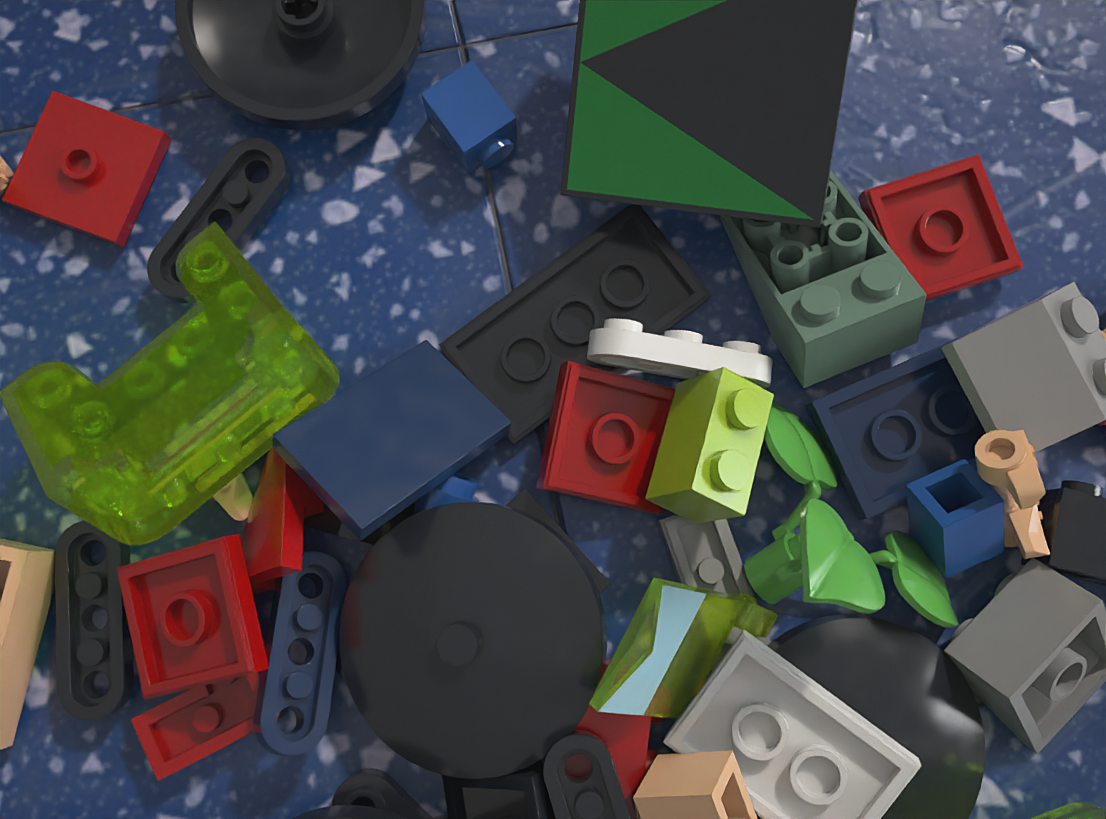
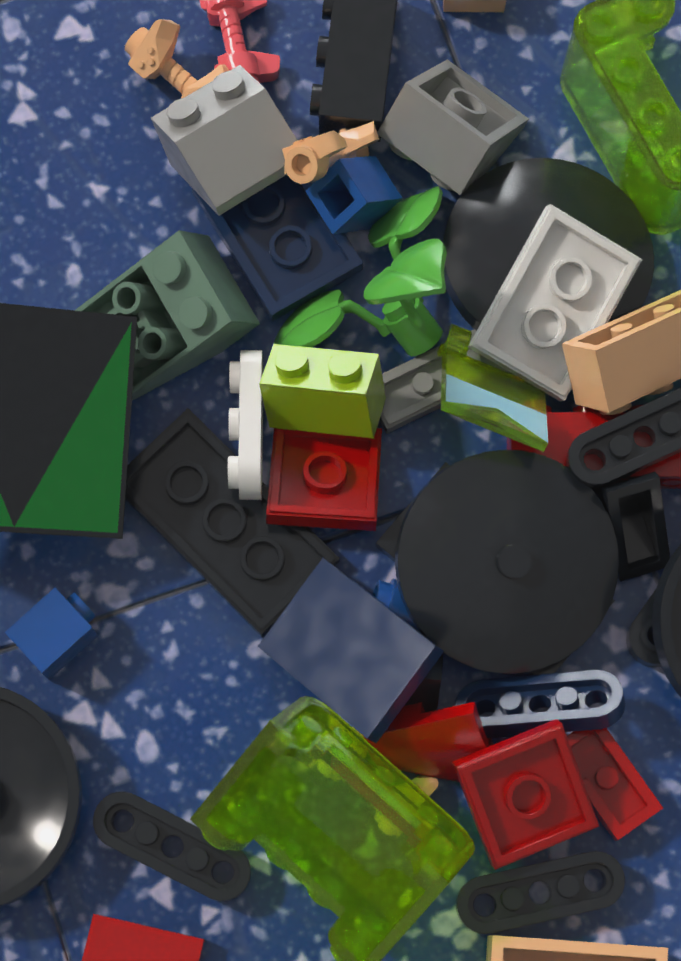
camera: 95 degrees left, 5 degrees down
red plate [858,154,1024,302] -> none

